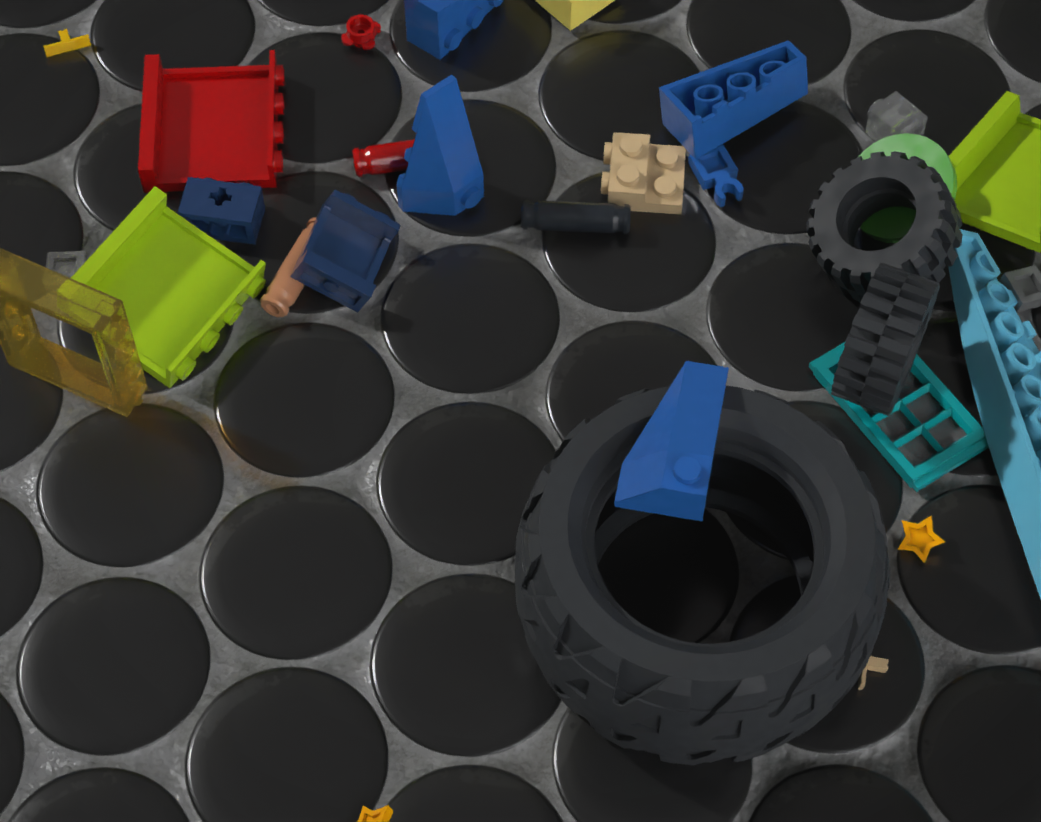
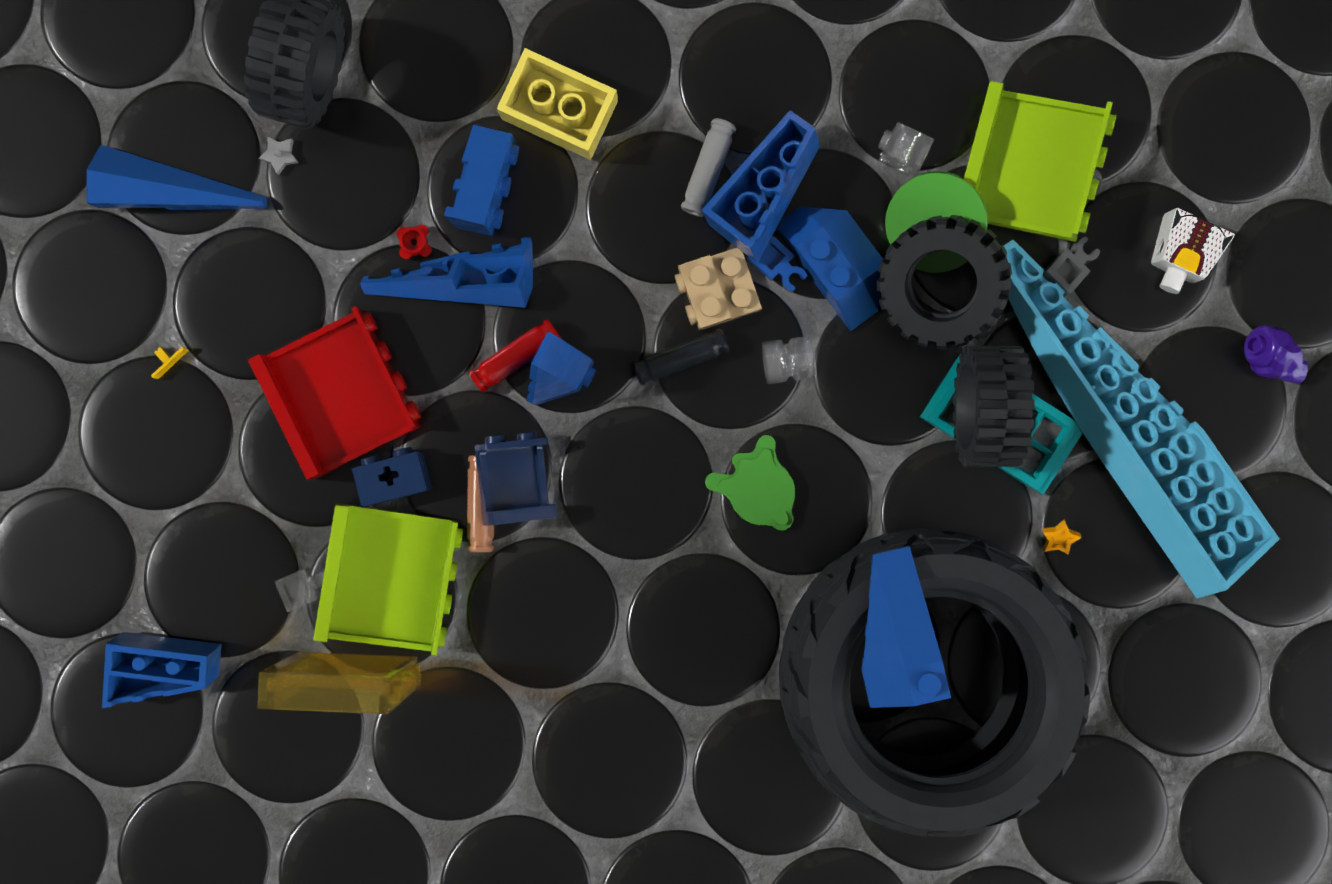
camera: 25 degrees left, 30 degrees up
none -> blue wedge [360,237,533,308]
none -> light grey axle [681,118,736,217]
none -> bright green tile [705,435,795,530]
none -> clear wheel [762,336,815,384]
none -> blue wedge [775,206,883,331]

